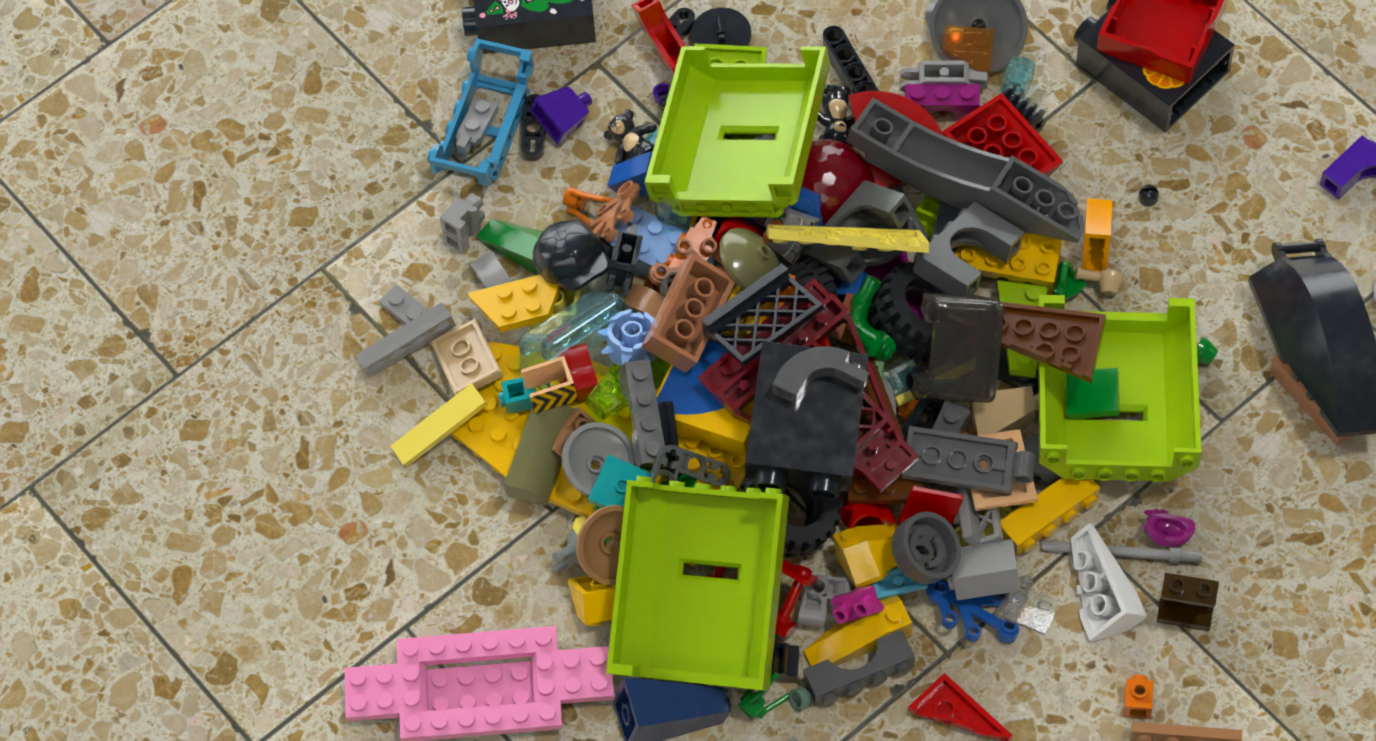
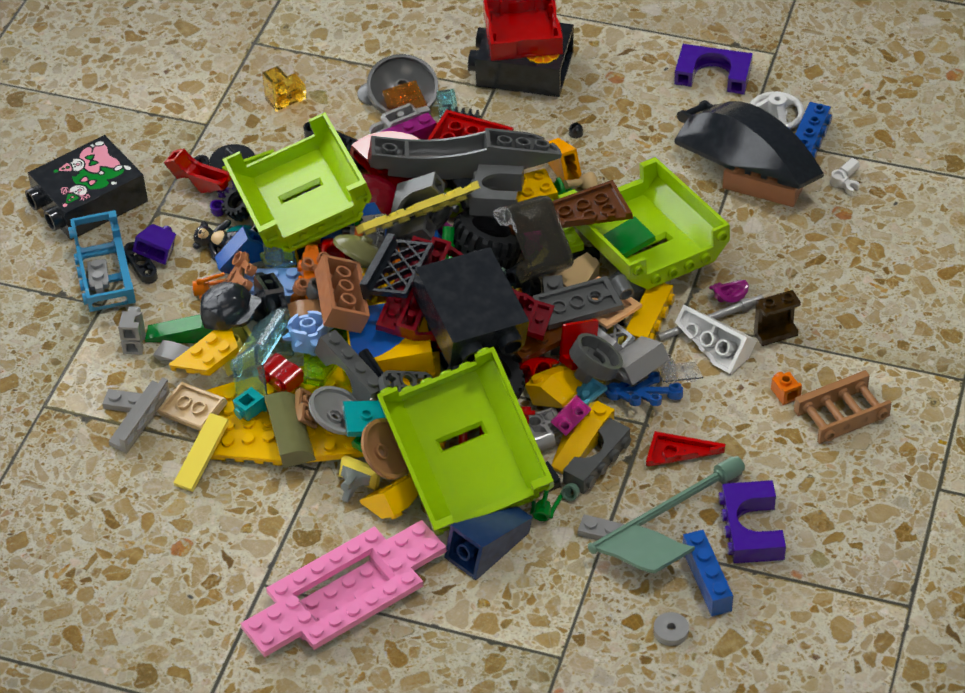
camera: 35 degrees left, 15 degrees down
piece [521,356,578,414] -> none
dark grey arch [772,347,869,403] -> none

